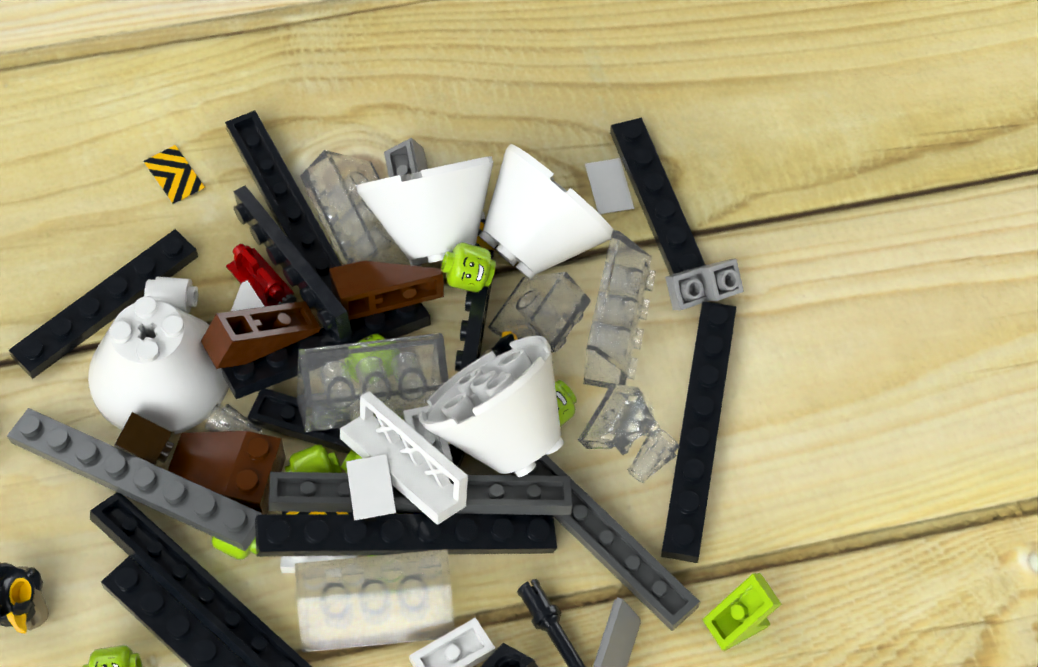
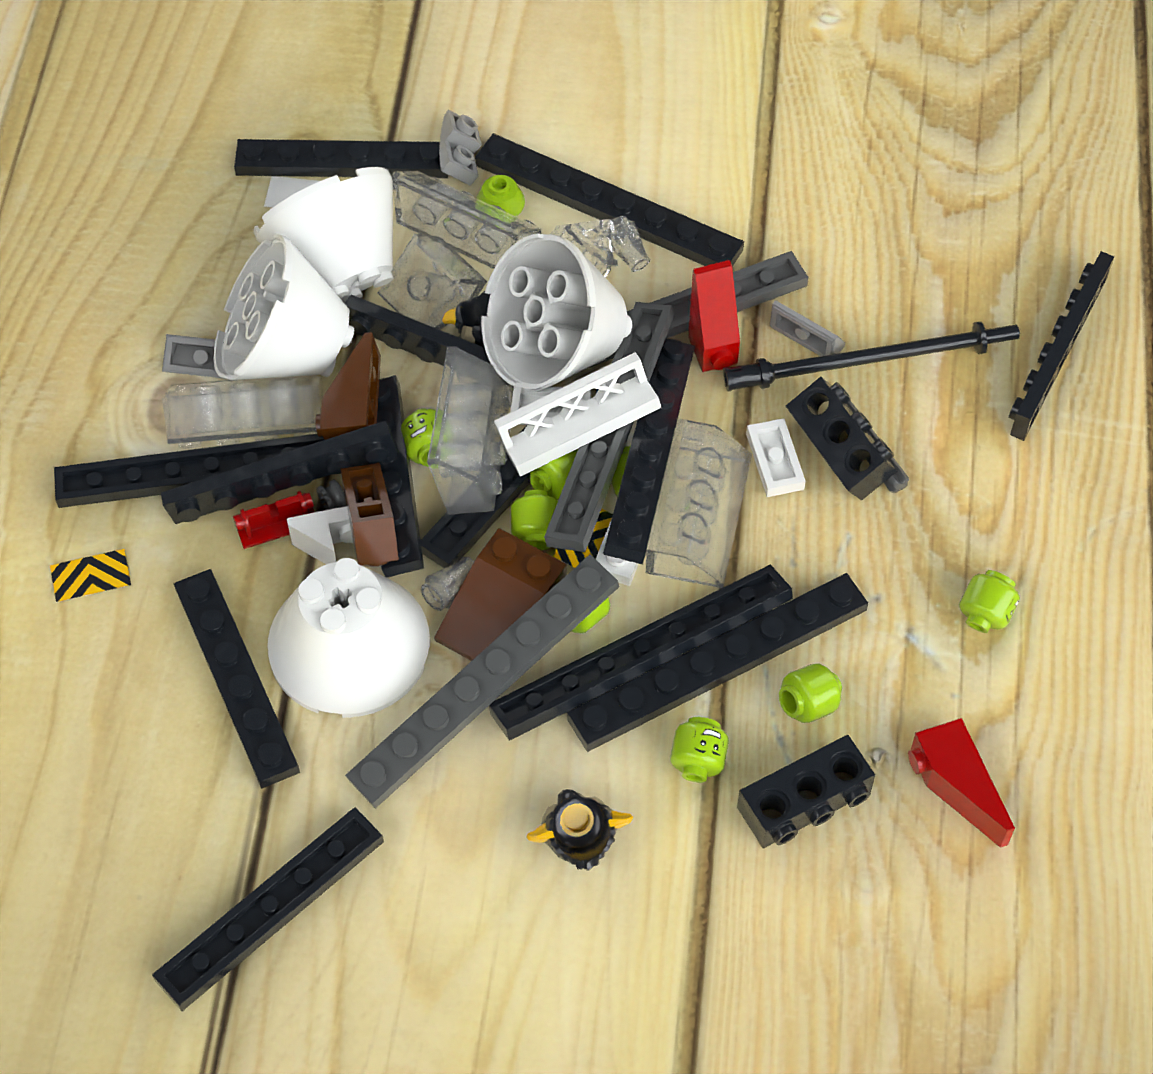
camera: 70 degrees left, 0 degrees up
dark brown brick [114,412,174,465] -> none
white brick [144,276,198,313] -> none
white sticker [346,454,396,521] -> none
lime head [441,243,496,292] -> none
lime slope [702,573,782,651] -> none
none -> lime cone [476,175,525,222]
none -> slope [688,260,740,373]

